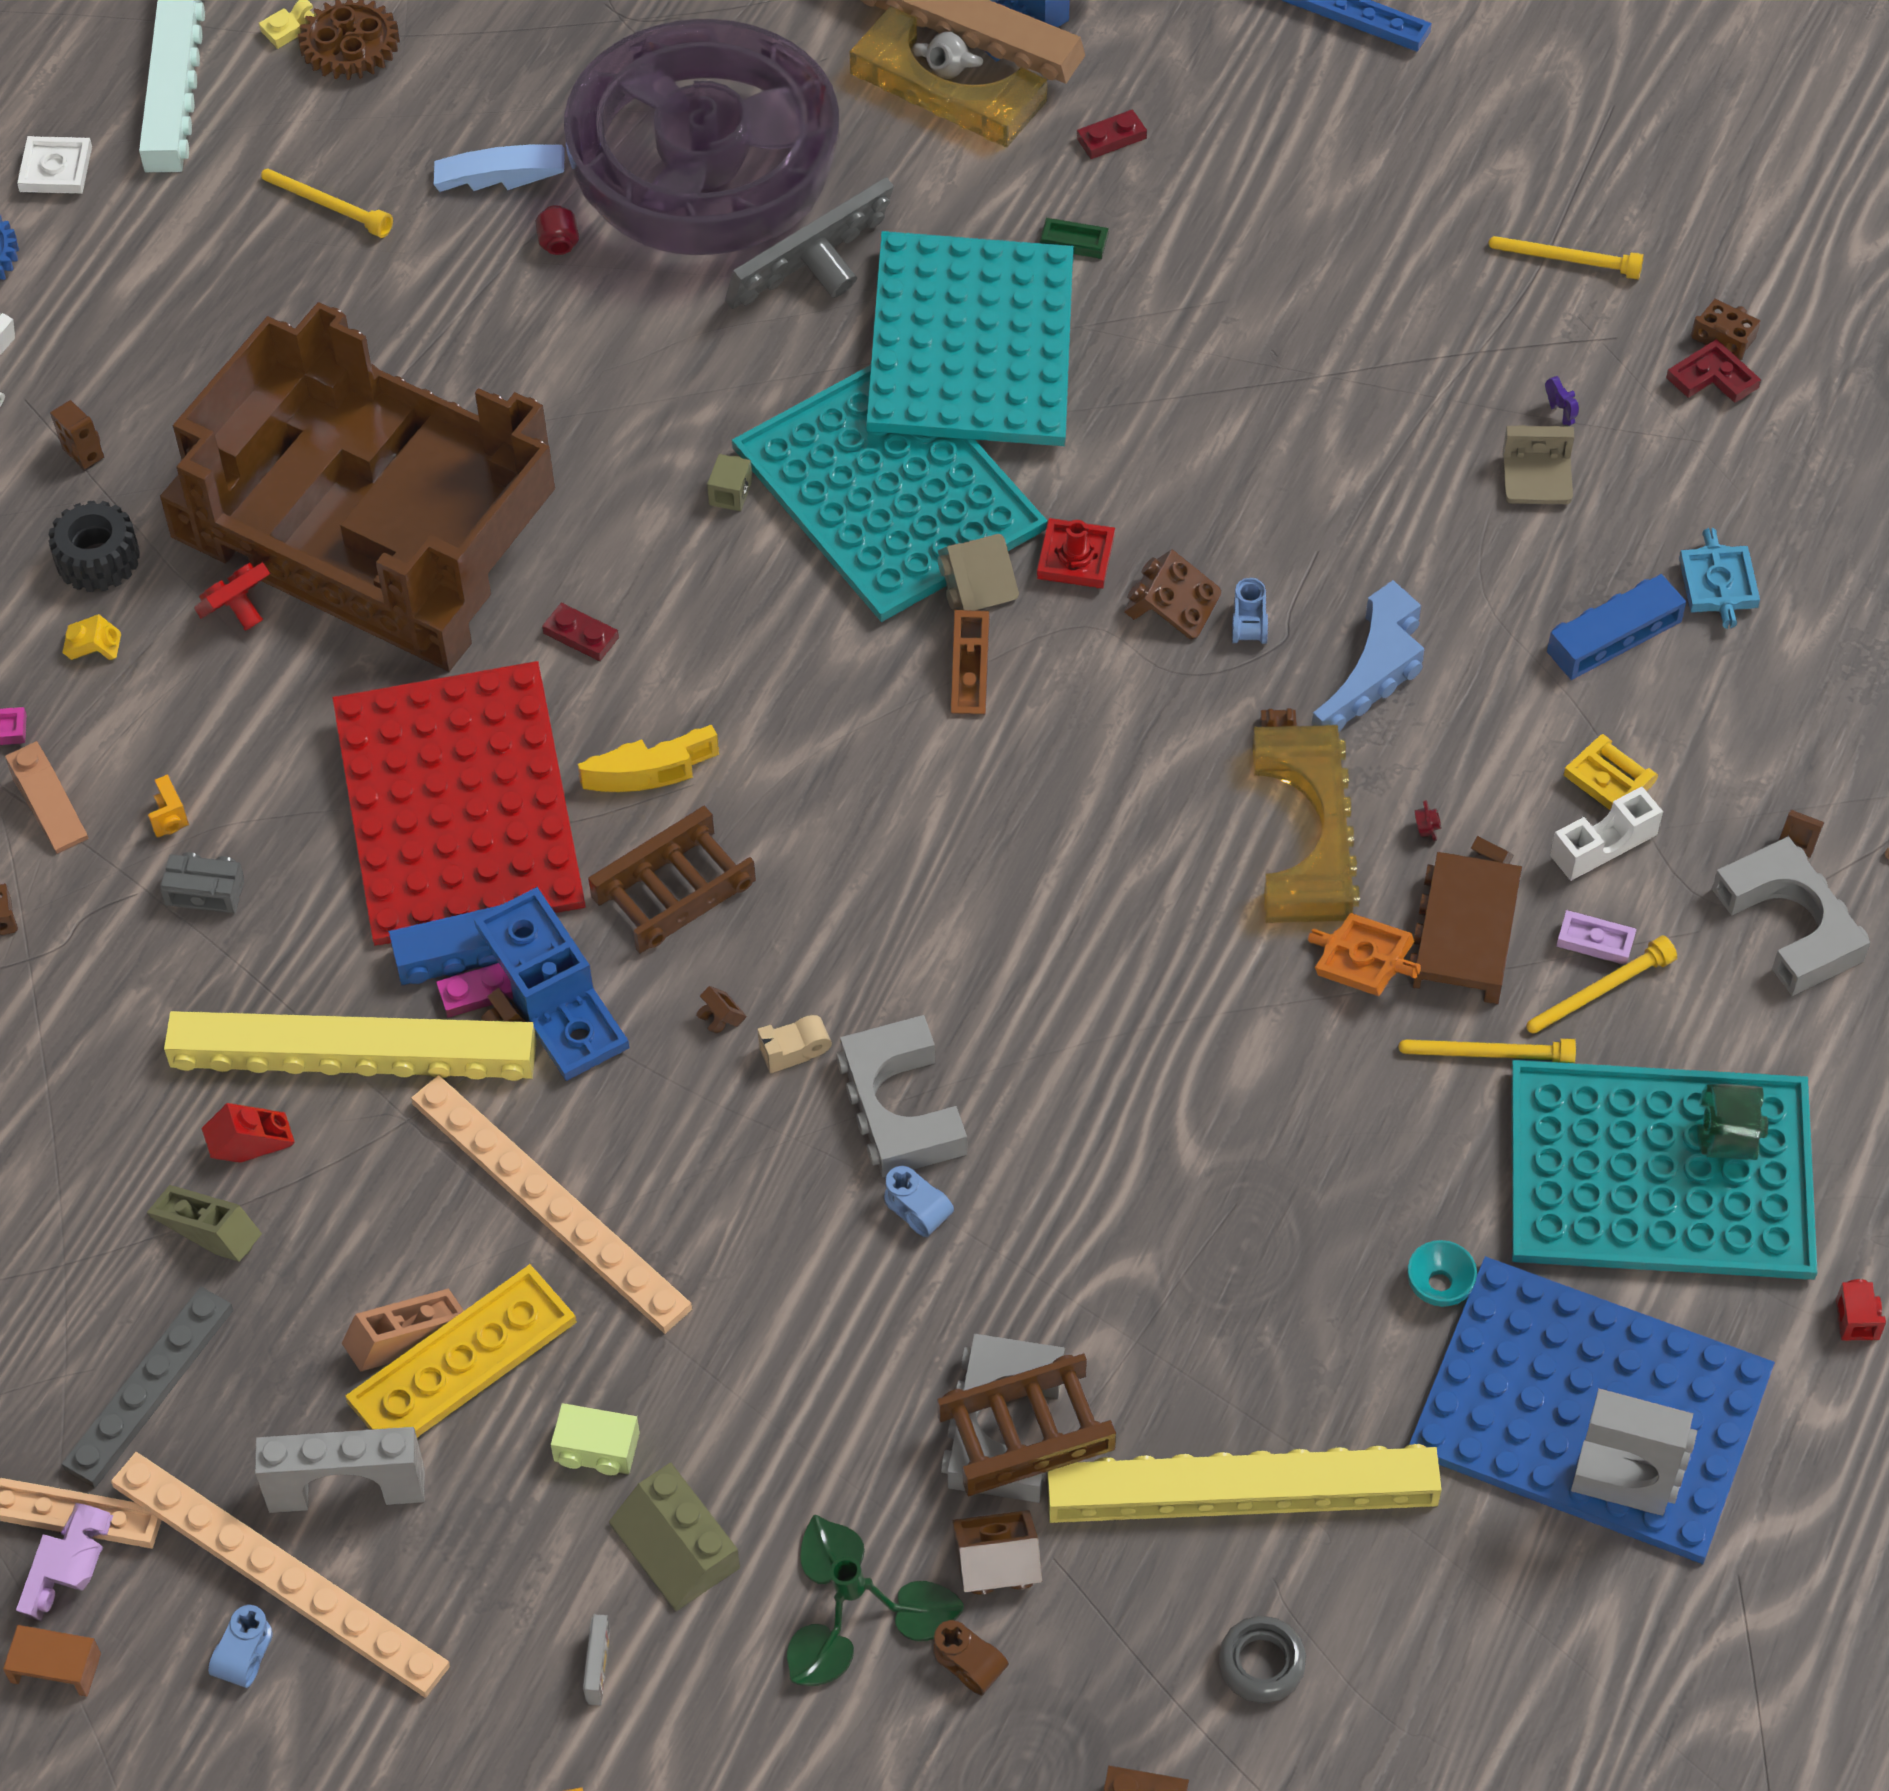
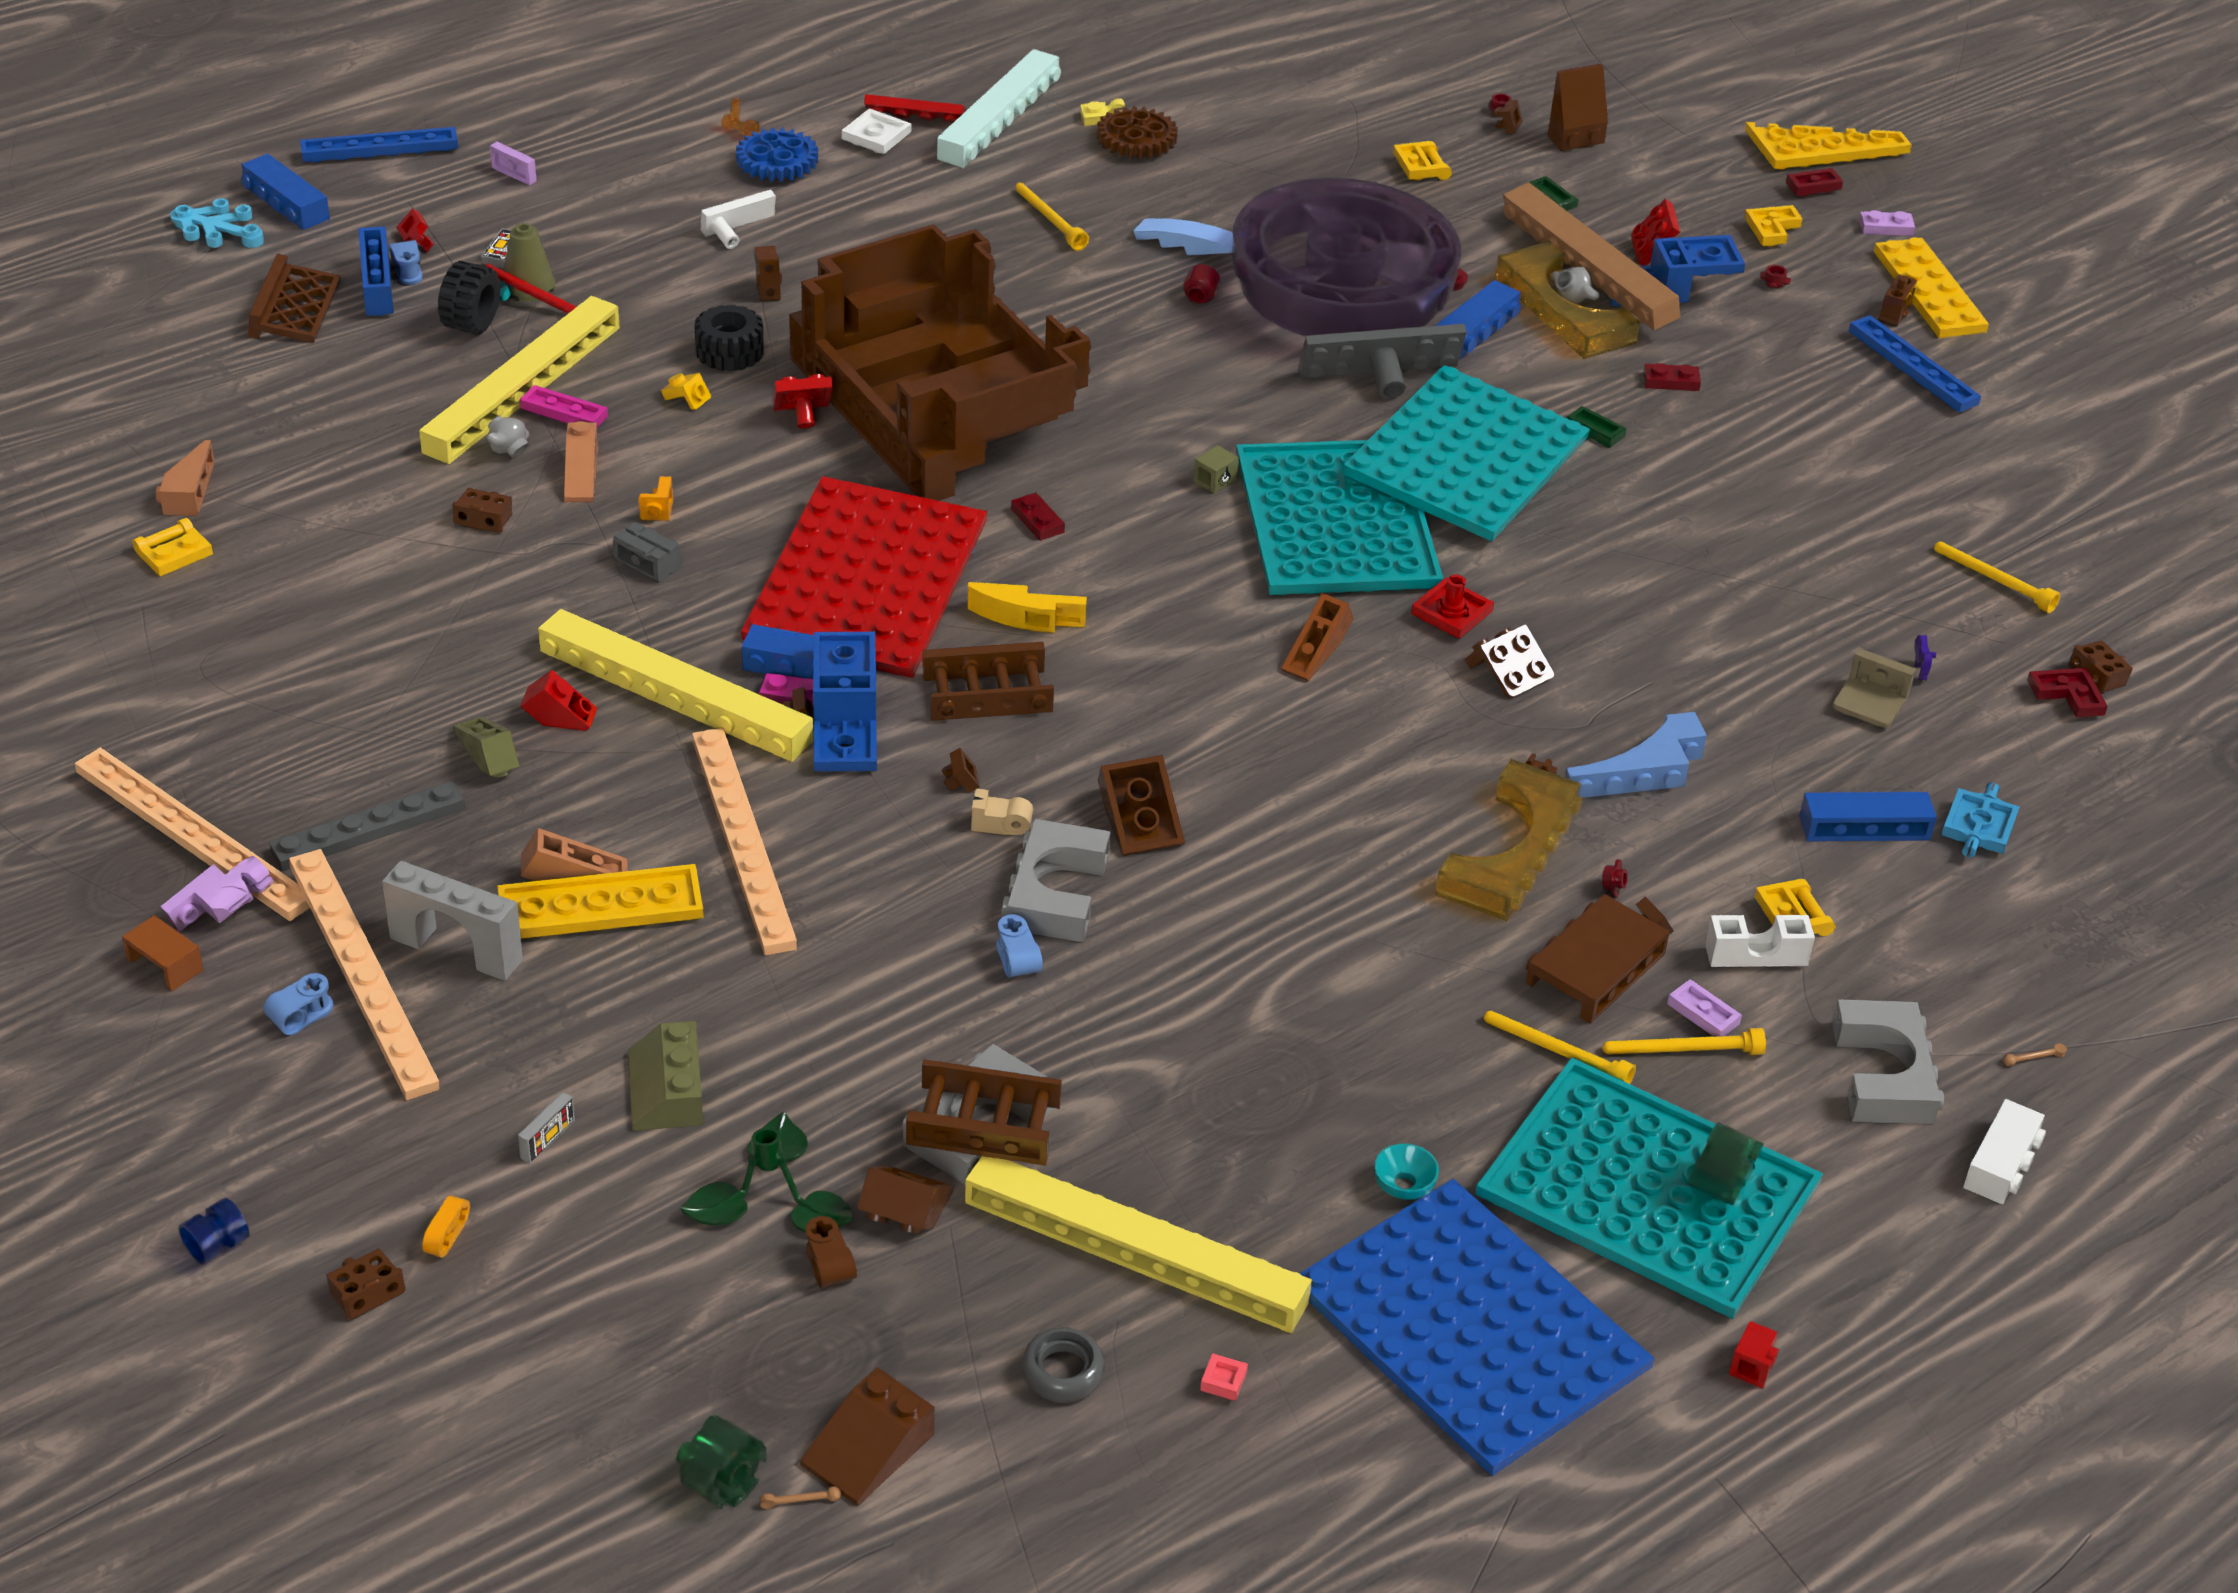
camera: 25 degrees right, 15 degrees down
yellowish green brick [551,1403,640,1475] -> none
dark tan bracket [937,534,1019,613] -> none
medium blue piece [1232,578,1268,644] -> none
orange plate [1308,913,1421,997] -> none
light grey arch [1571,1388,1698,1516] -> none
reddish brown tile [1779,810,1825,858] -> none
none -> red plate [864,94,966,123]
none -> reddish brown slope [1097,755,1185,856]
none -> coral plate [1200,1353,1248,1401]
none -> blue brick [1435,280,1521,360]

